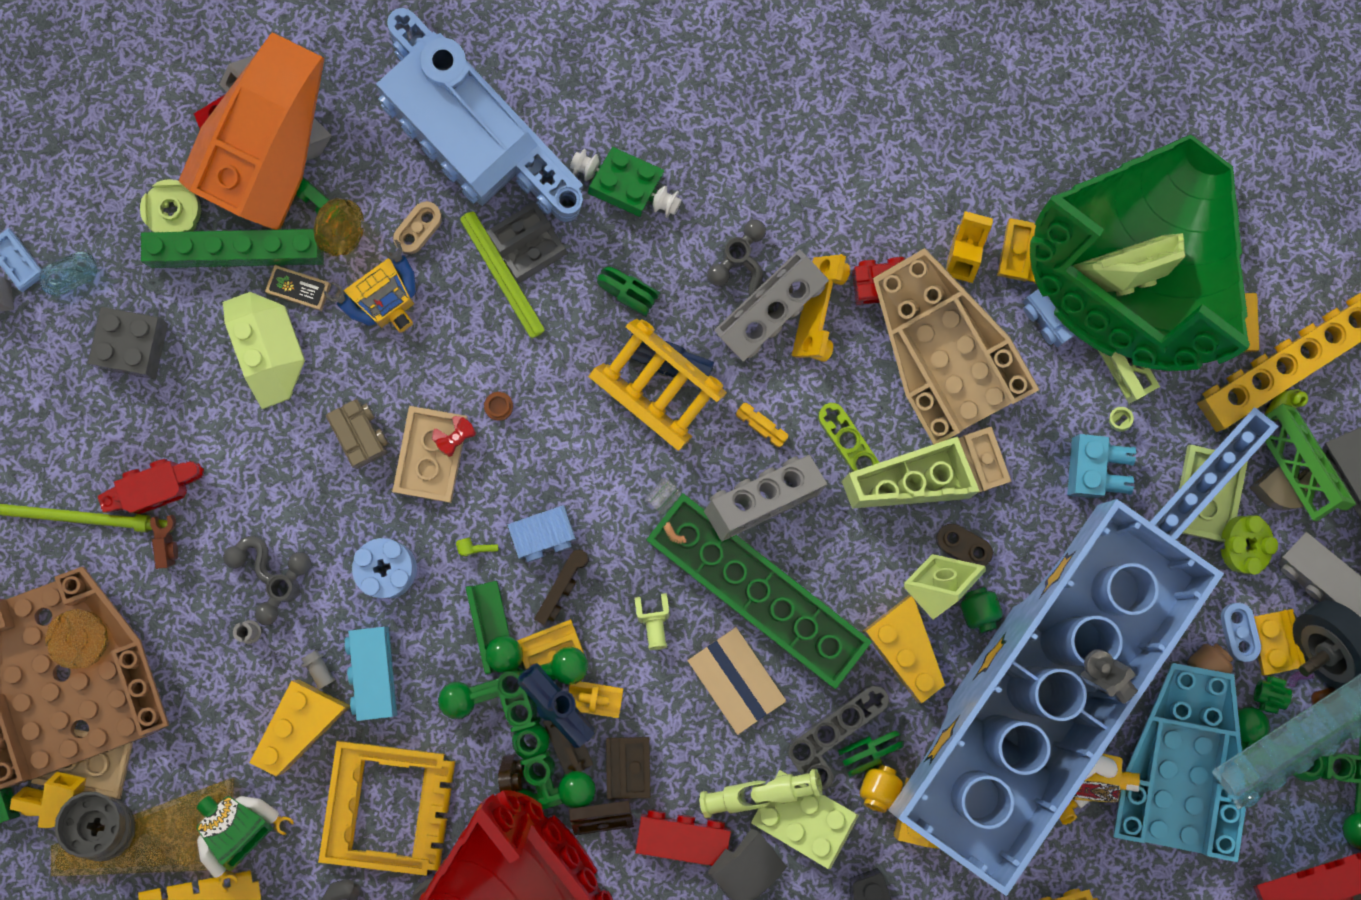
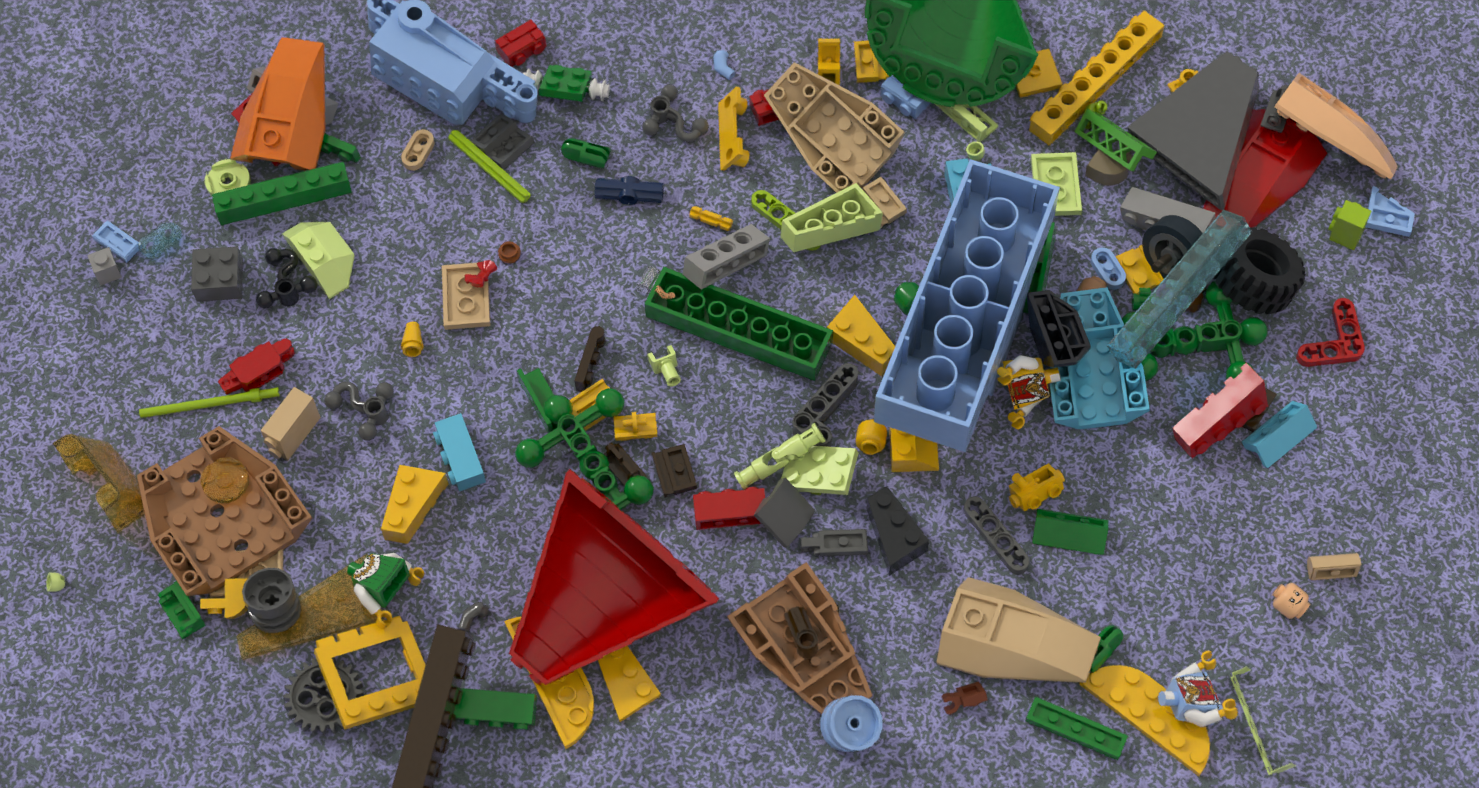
camera: 10 degrees left, 20 degrees down
copper plate [150,515,178,569] -> none
light grey pin [233,620,262,644] -> none
tile [265,265,331,311] -> none
light grey pin [301,650,335,690] -> none
clear yellow tile [313,198,364,257] -> none
yellow hinge [318,740,455,876] -> none
torso [324,240,416,333] -> none
dark tan brick [325,399,389,469] -> none
light blue brick [352,538,417,599] -> none
lime hand [456,537,498,556] -> none
light blue brick [507,505,576,562] -> none
dark blue piece [517,663,595,748] -> none
dark brown plate [569,801,634,835] -> none
yellow fence [588,319,727,451] -> none
tan tile [687,627,786,735] -> none
light grey brick [715,249,829,361] -> none
green arm [837,731,905,778] -> none
yellowish green slope [904,554,986,620] -> none
dark brown plate [936,524,993,566] -> none
yellowish green wedge [1073,233,1185,296] -> none
dark grey hips [1080,649,1138,704] -> none
light blue brick [1150,407,1279,540] -> none
lime plate [1221,515,1278,575] -> none
none -> black piece [256,248,318,309]
none -> tan brick [260,387,321,461]
none -> yellow cone [401,322,424,357]
none -> red brick [494,19,547,67]
none -> light blue arm [713,50,736,81]
none -> black wedge [1027,290,1091,368]

